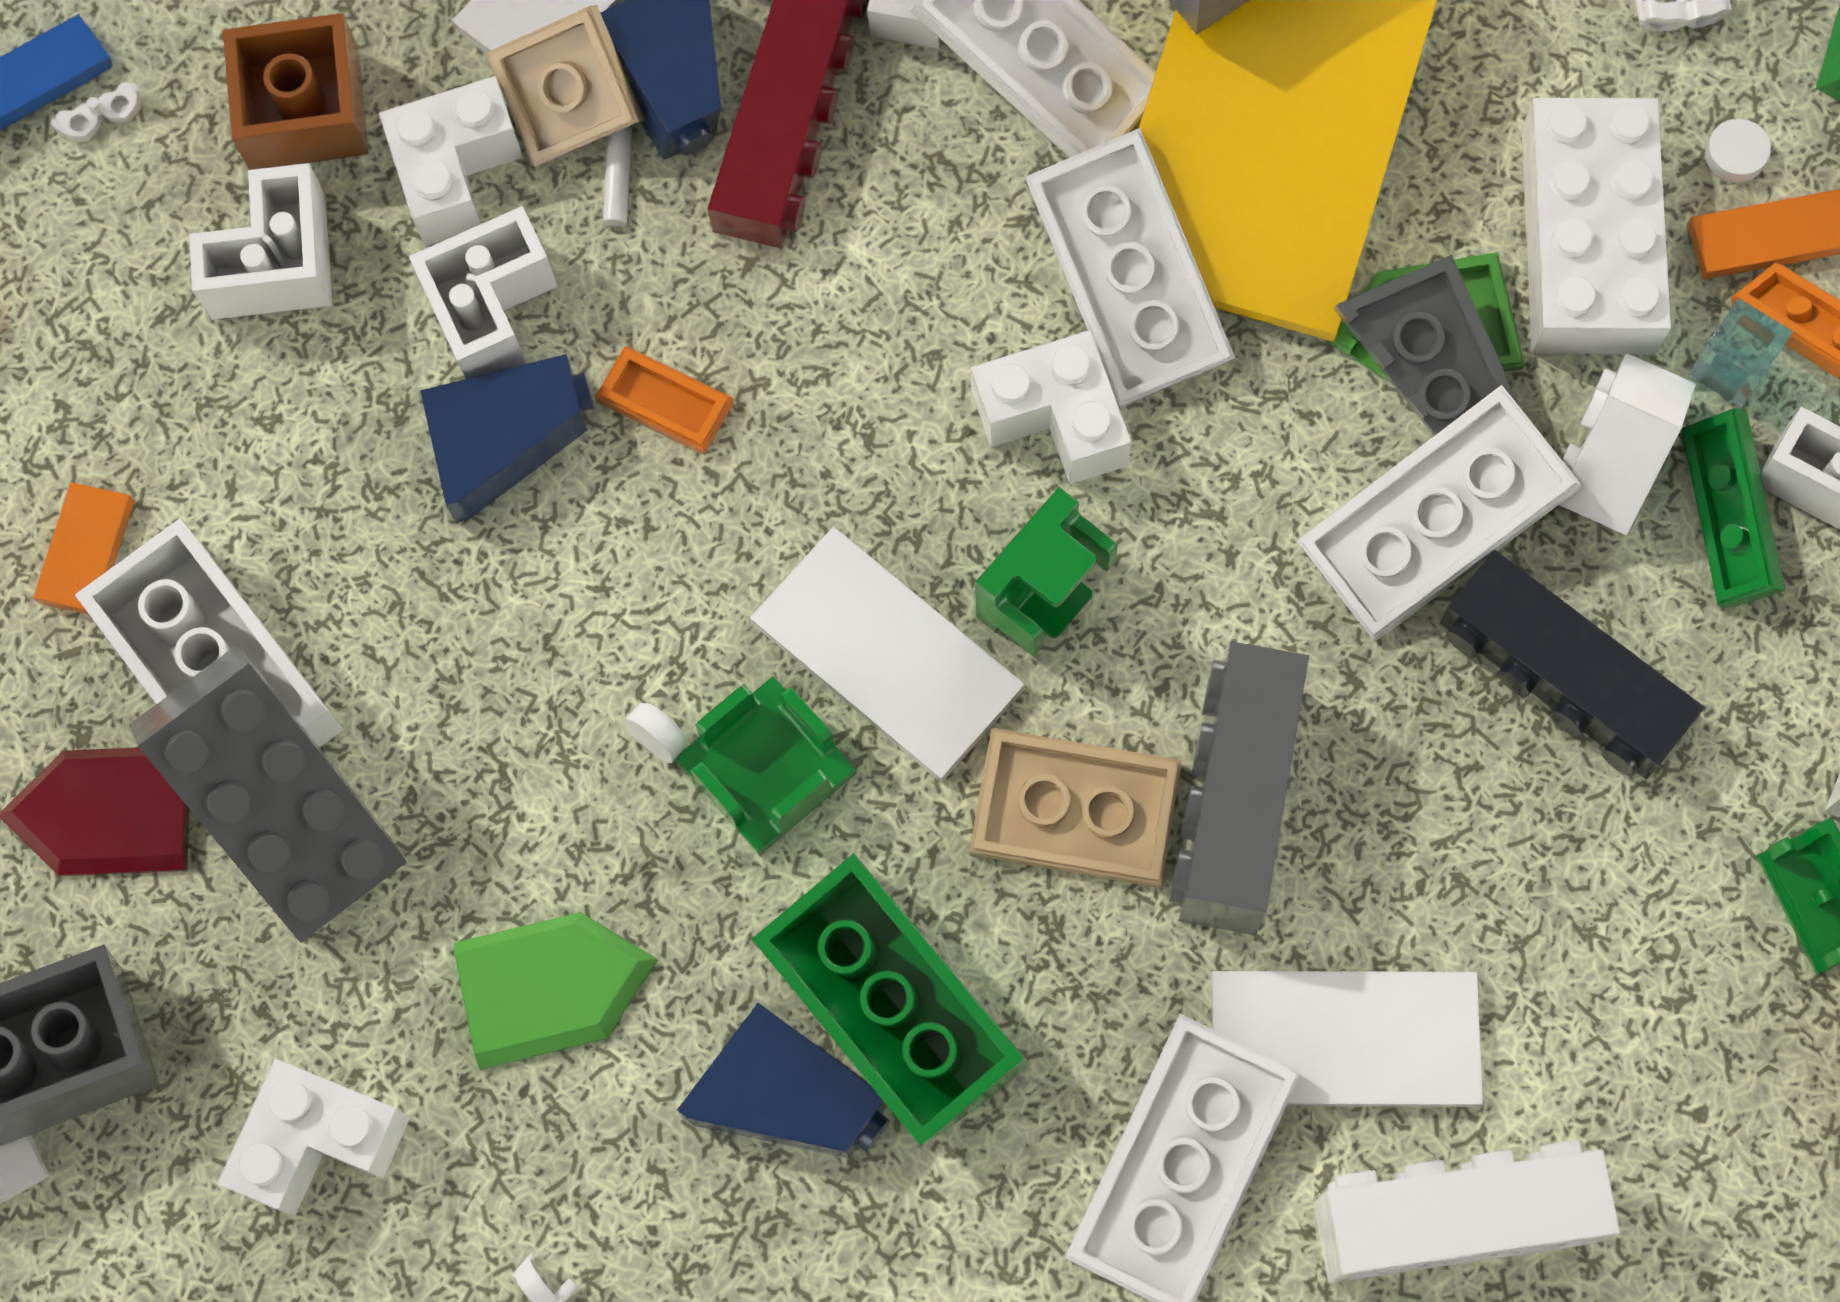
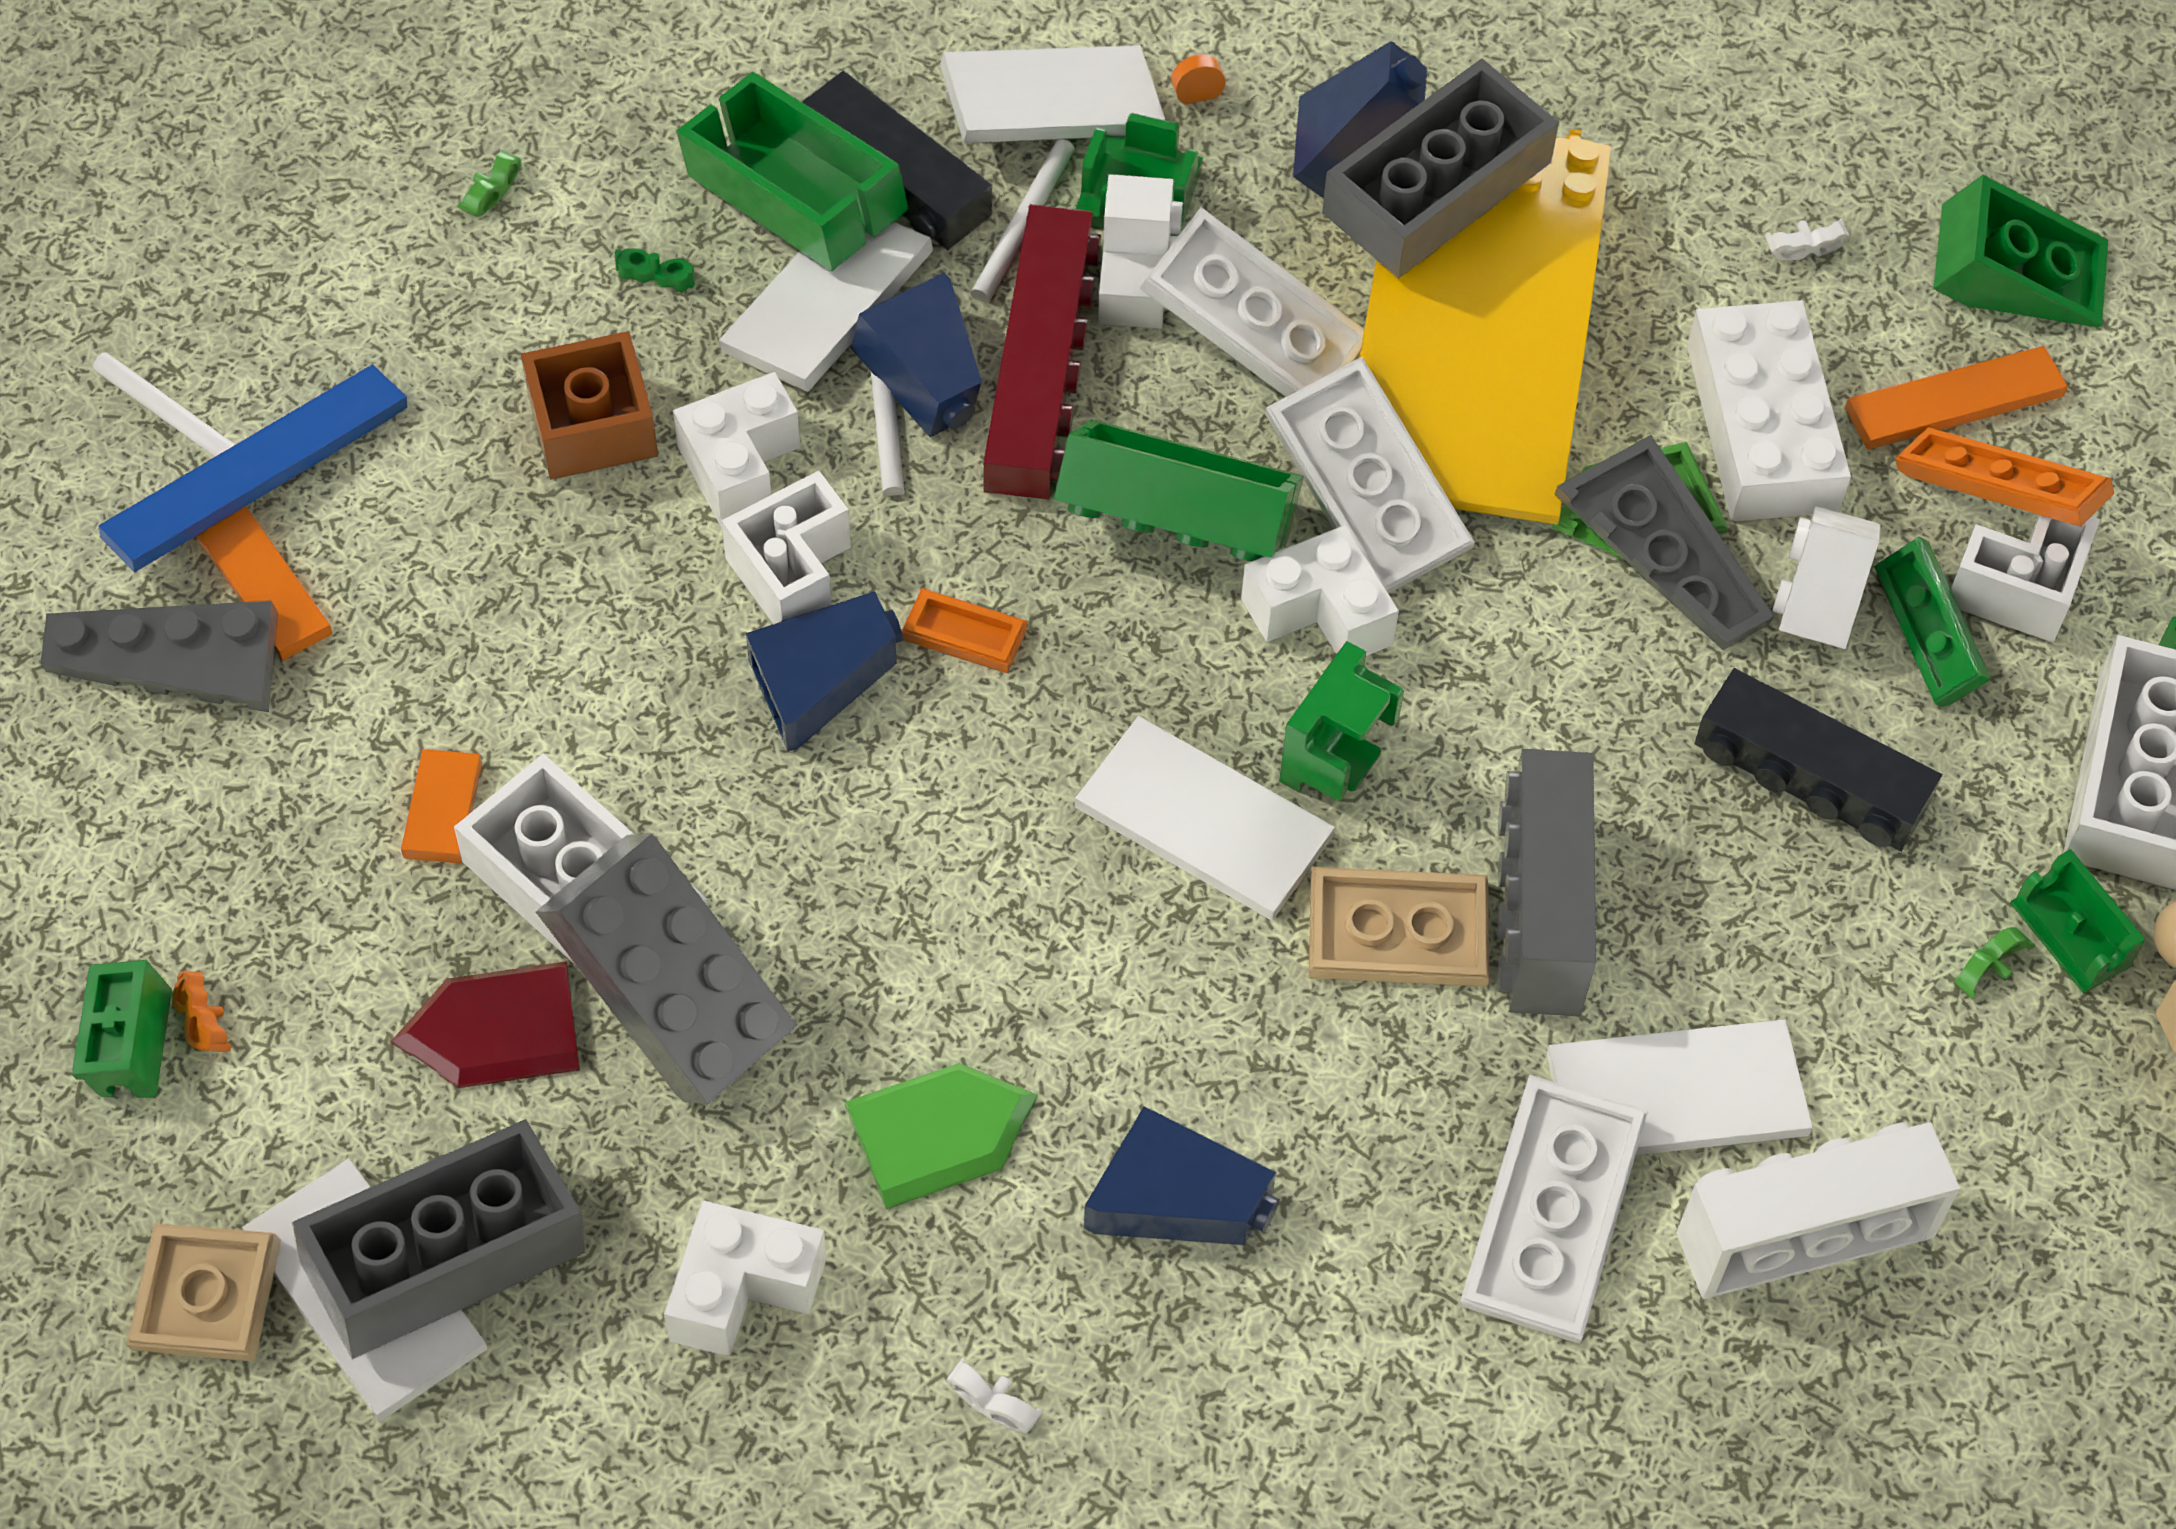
camera: 15 degrees left, 15 degrees down
white piece [51,82,144,142] -> none
white brick [189,163,333,320] -> none
tan tile [486,5,645,167] -> none
white tile [624,703,687,763] -> none
green panel [676,676,857,856] -> none
green slope [752,853,1030,1147] -> none
white tile [1297,385,1582,642] -> none
clear light blue brick [1688,298,1793,408] -> none
white tile [1705,119,1771,183] -> none
none -> green piece [1054,419,1304,562]
none -> bright green piece [1954,927,2035,1000]

